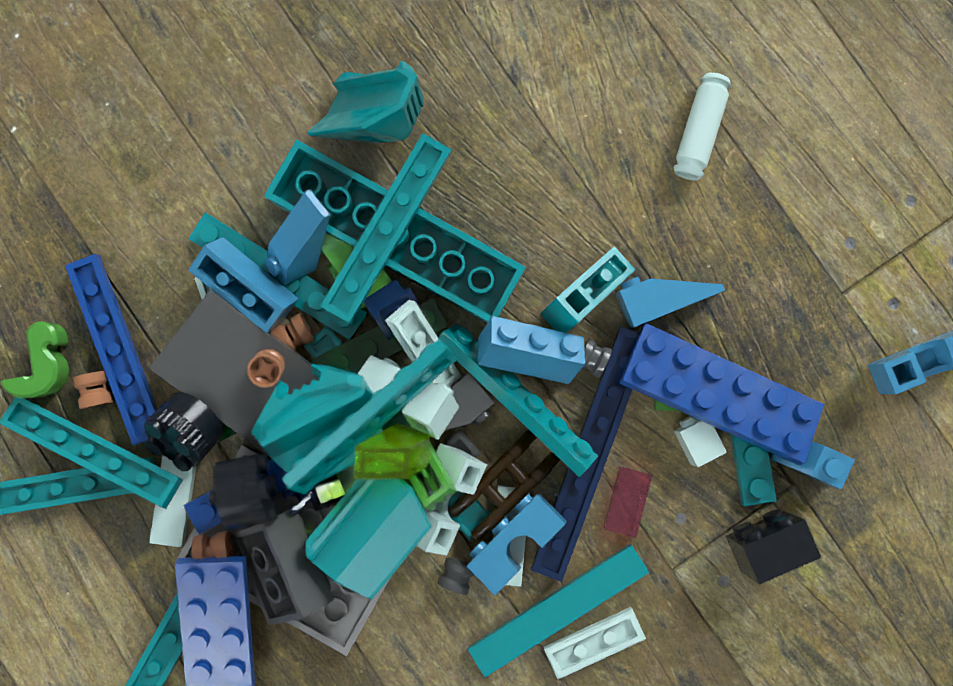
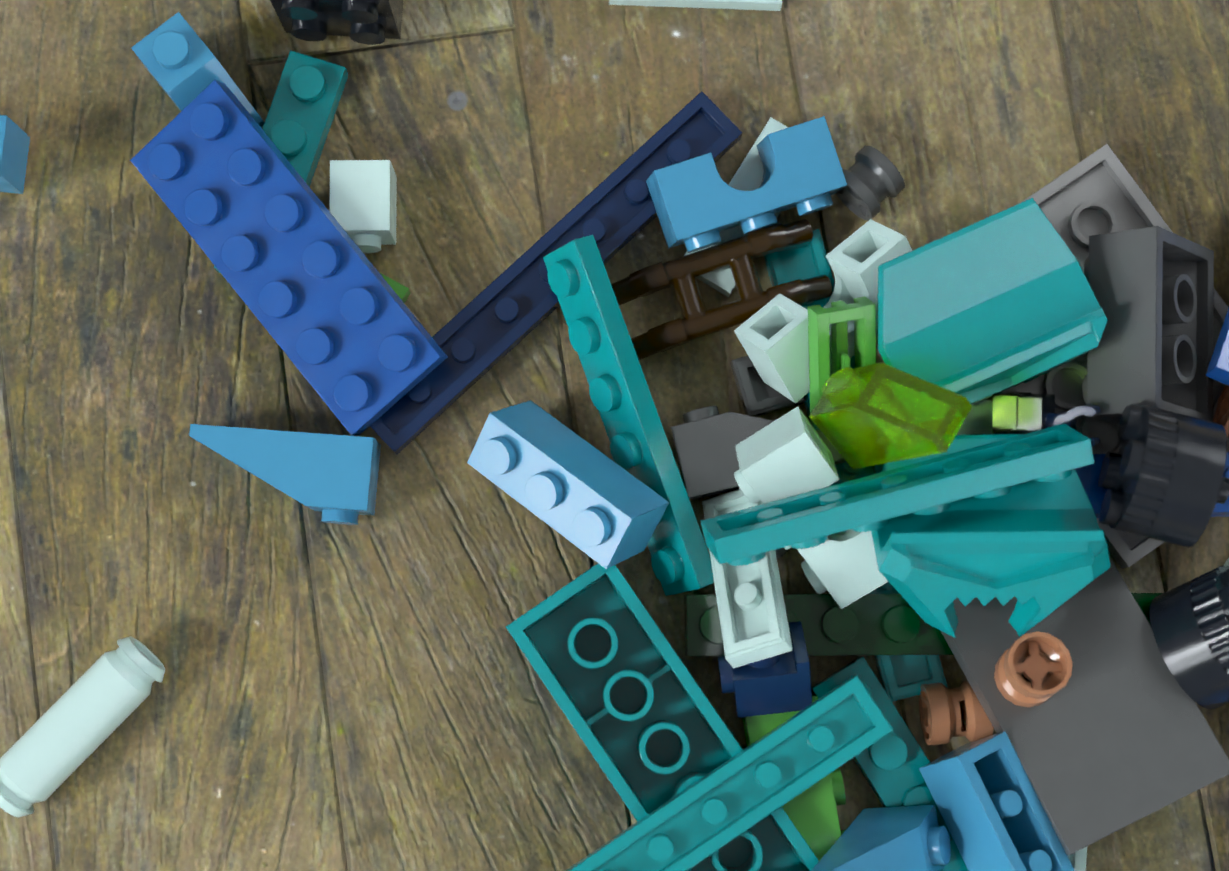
camera: 160 degrees left, 5 degrees down
teal tile [468,543,649,677] -> none
teal slope [540,247,635,333] -> none
dark grey wheel [582,338,612,378] -> none
clear pink tile [604,466,652,538] -> none

